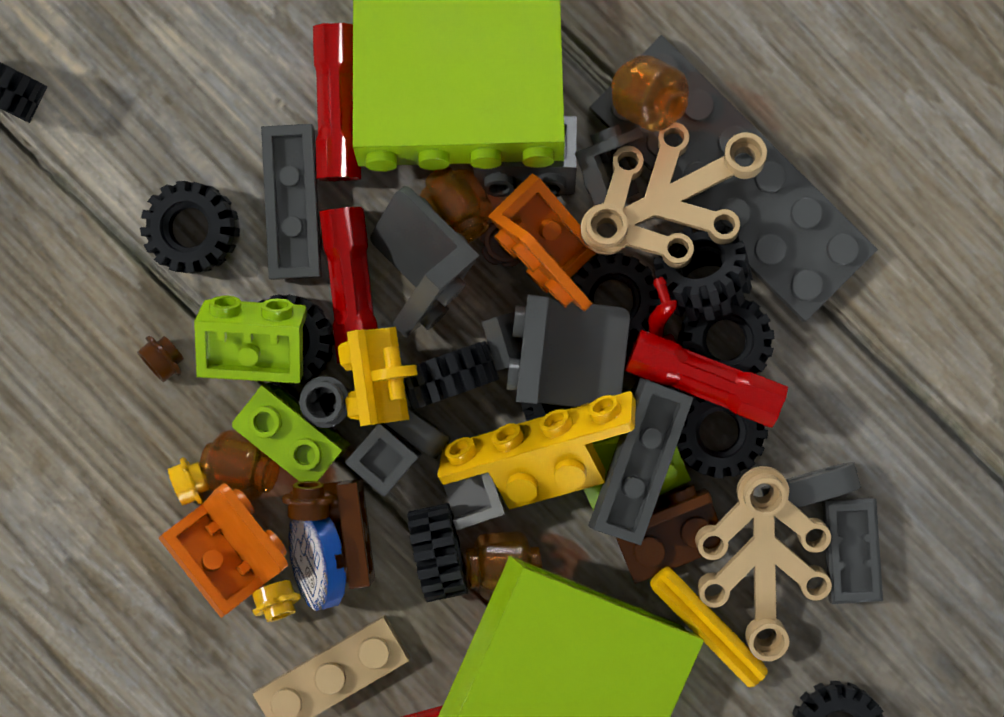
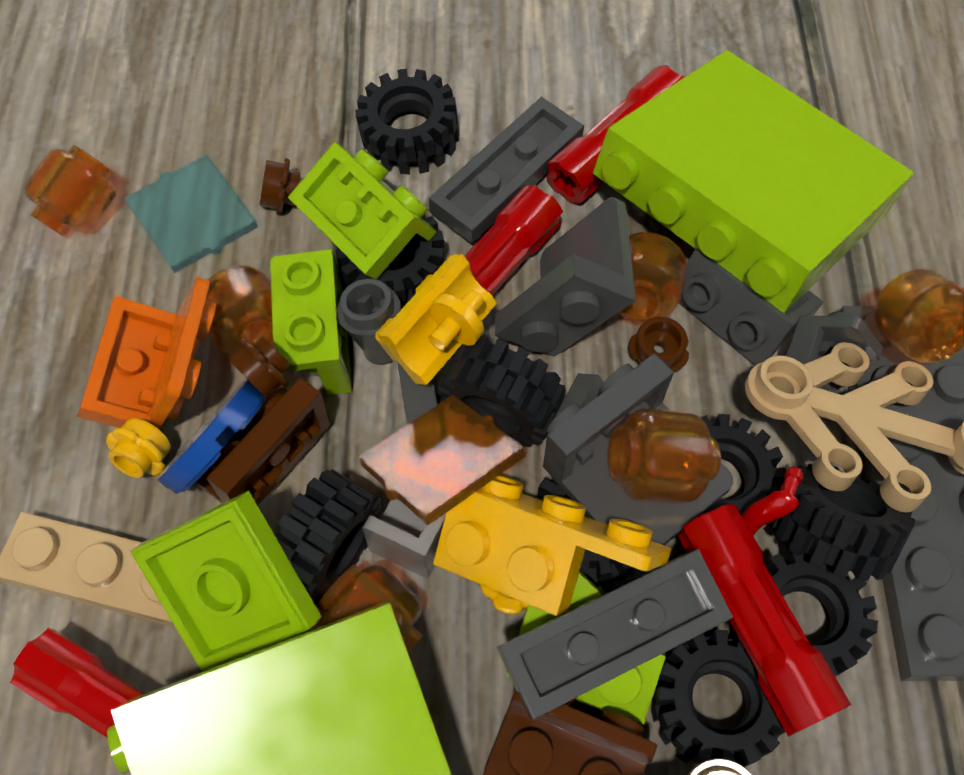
camera: 40 degrees right, 25 degrees down
yellow plate [168,457,210,506] -> none
dark grey brick [345,423,422,496] -> none
orange bracket [488,173,596,311] -> none
none -> clear orange head [24,145,116,236]
none -> clear light blue piece [124,155,258,274]
none -> lime plate [130,491,322,672]
none -> clear orange piece [359,395,525,525]
none -> clear orange head [608,408,721,504]

